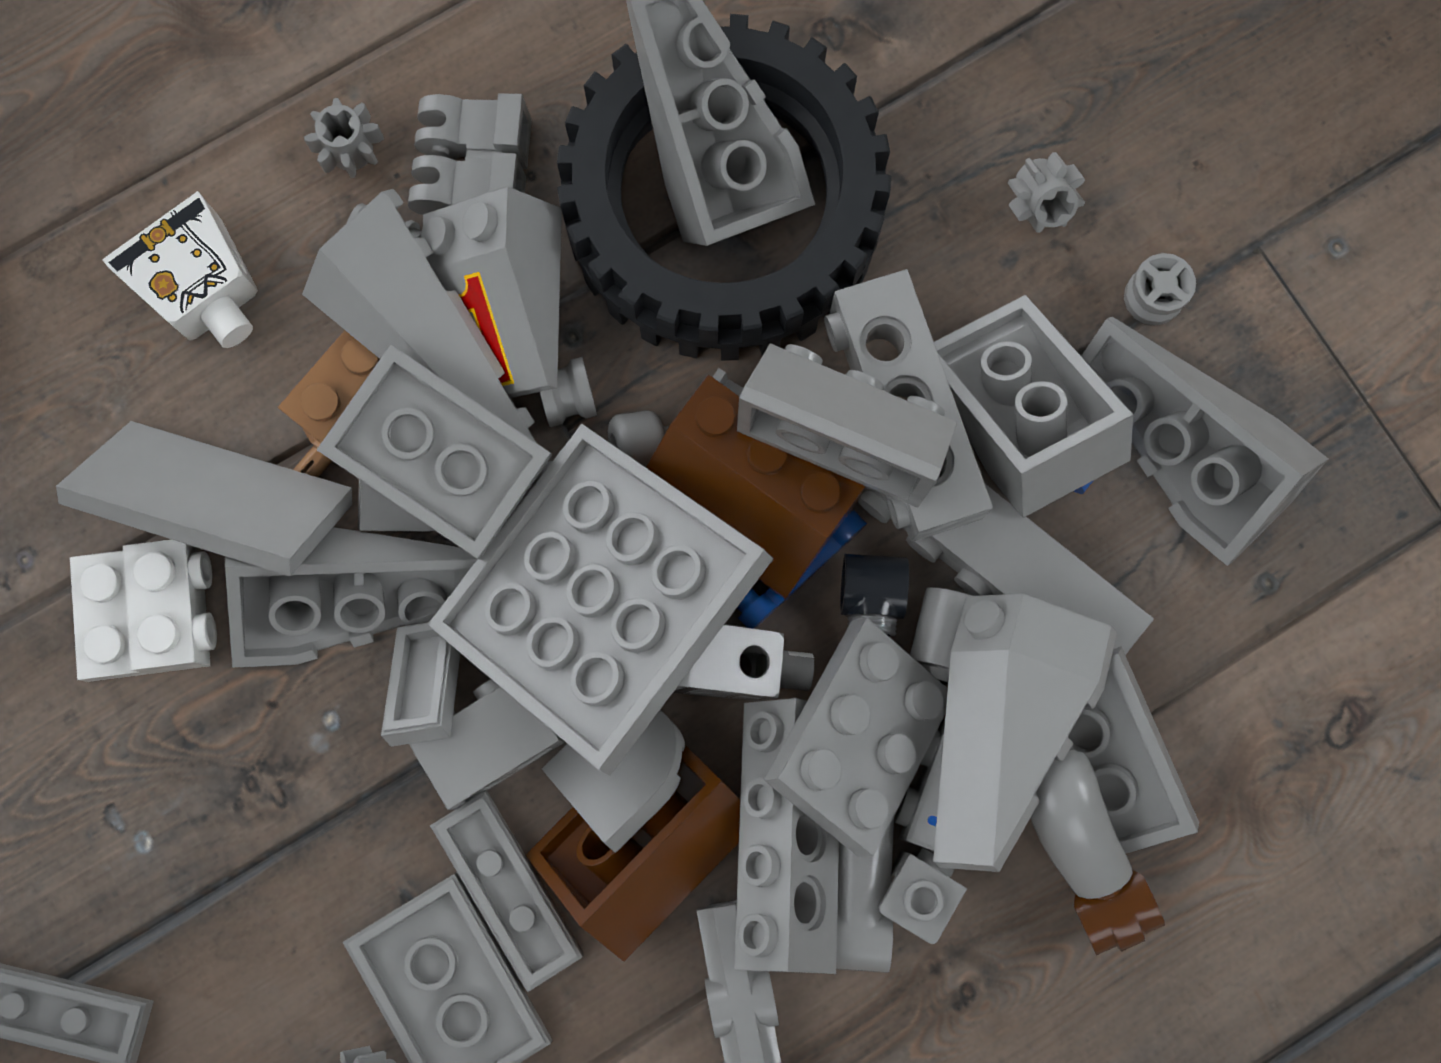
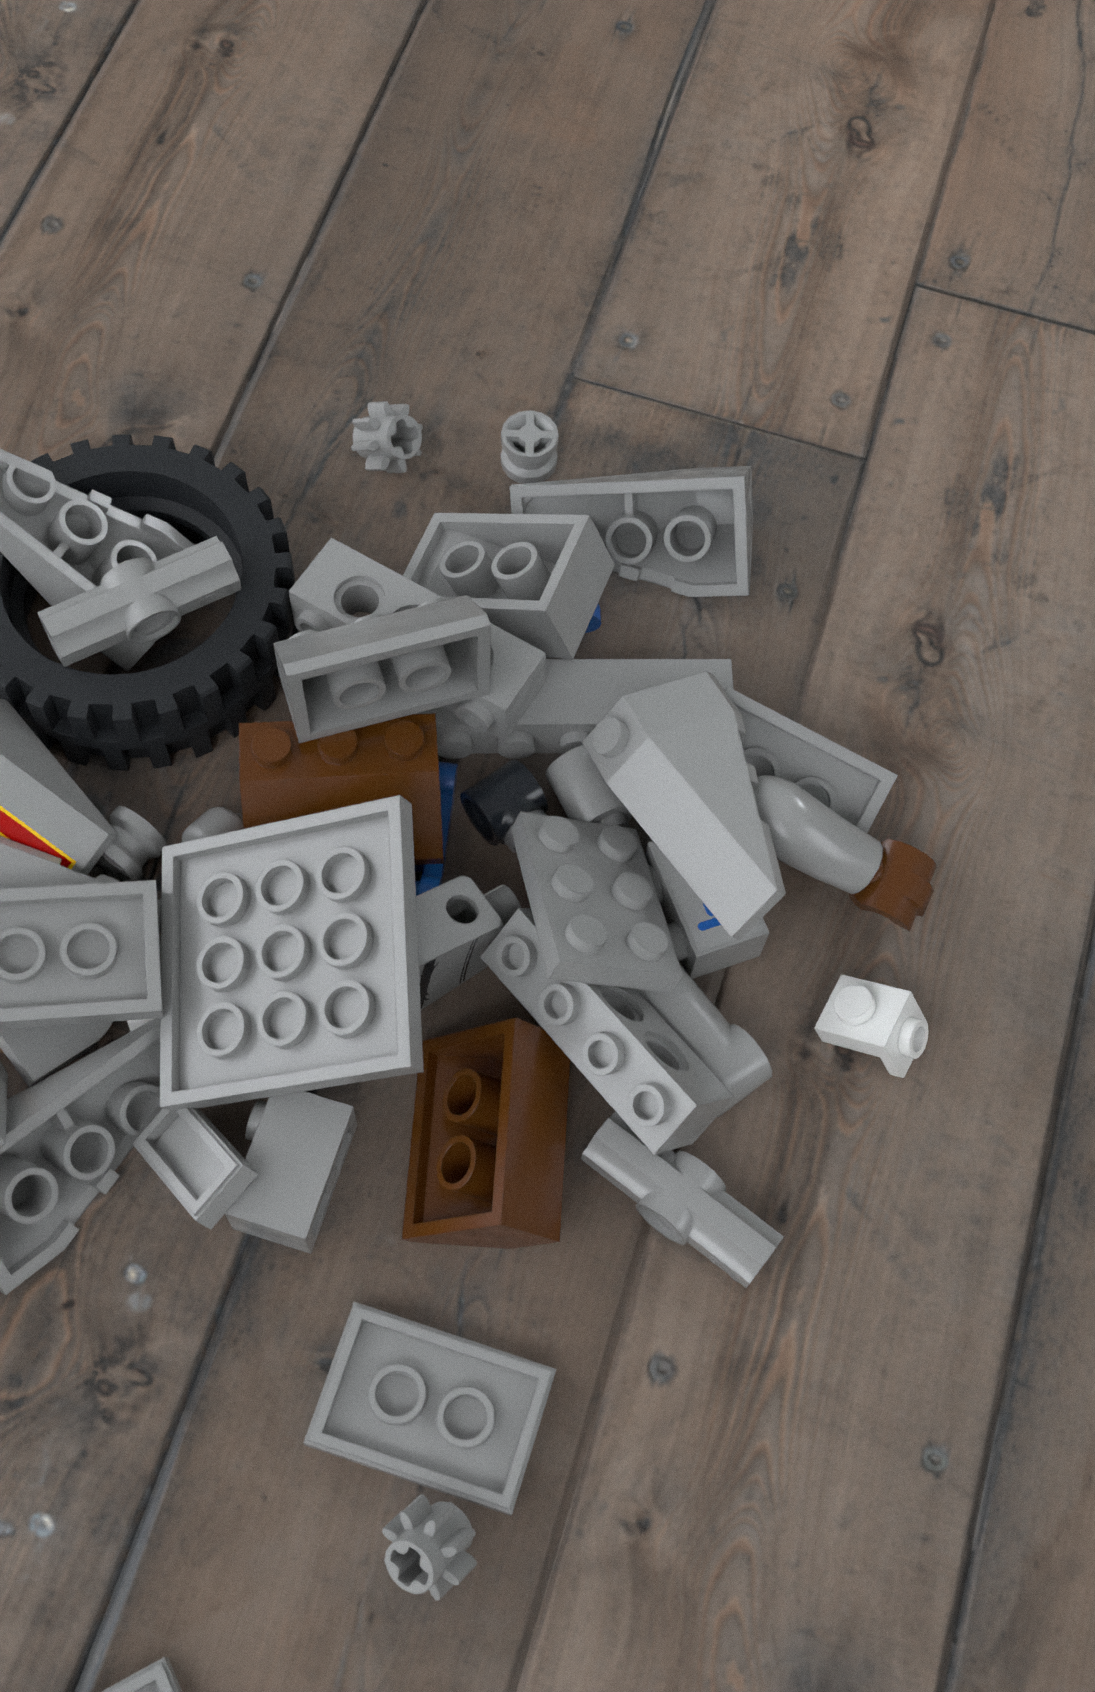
camera: 45 degrees left, 15 degrees down
light grey tile [430,791,584,992] -> none
light grey tile [542,710,685,853] -> none
light grey bracket [878,848,967,944] -> none
none -> light grey piece [37,536,241,667]
none -> white bracket [814,974,929,1078]

